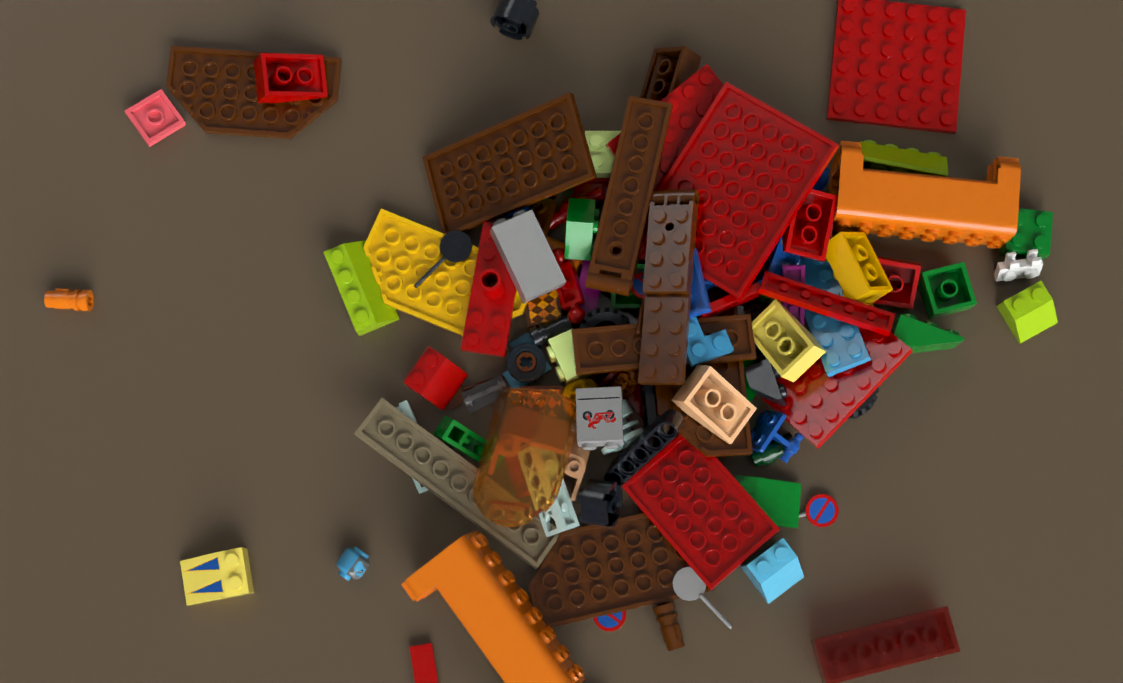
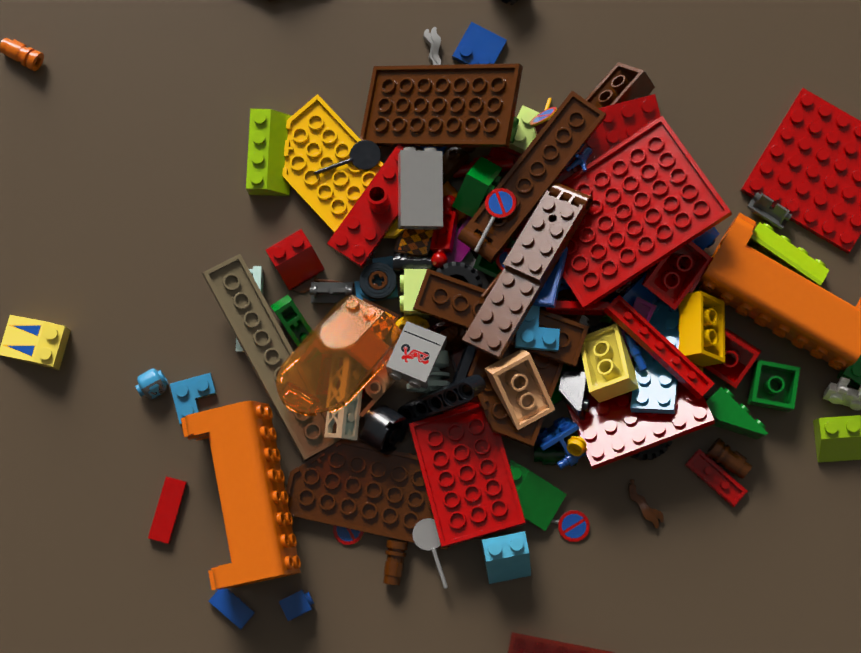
camera: 25 degrees right, 0 degrees up
none -> dark azure plate [170,373,217,425]
none -> light grey hair [423,27,441,65]
none -> blue plate [452,22,507,64]
none -> piece [474,188,517,252]
none -> piece [530,98,557,126]
none -> blue bar [566,147,593,172]
none -> yellow plate [567,436,587,456]
none -> blue piece [625,333,647,372]
none -> reddish brown hair [629,479,664,529]
none -> red tile [685,449,748,507]
none -> reddish brown axle [706,438,752,479]
none -> dark grey hinge [747,192,792,230]

